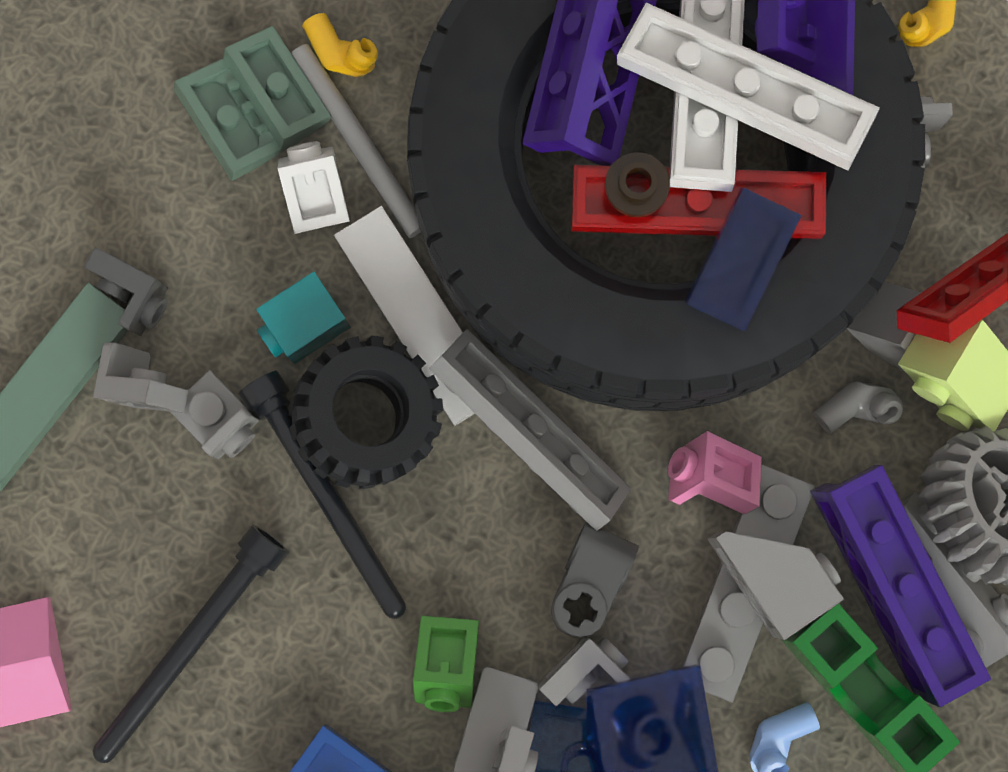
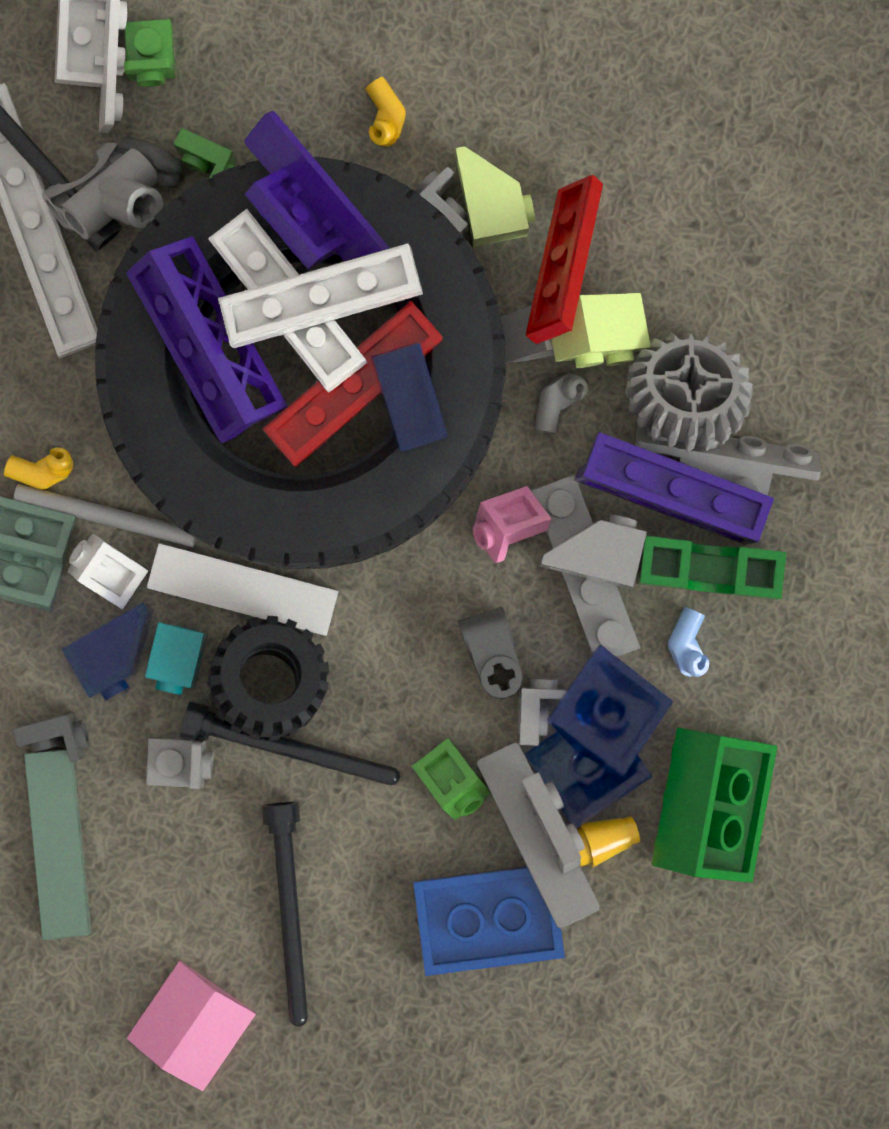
camera: 40 degrees left, 5 degrees up
light grey bracket [93,342,188,413] -> none
light grey plate [429,329,631,531] -> none
dark brown plate [605,152,670,217] -> none
none -> clear blue slope [61,603,153,701]
none -> yellowish green slope [455,146,535,247]

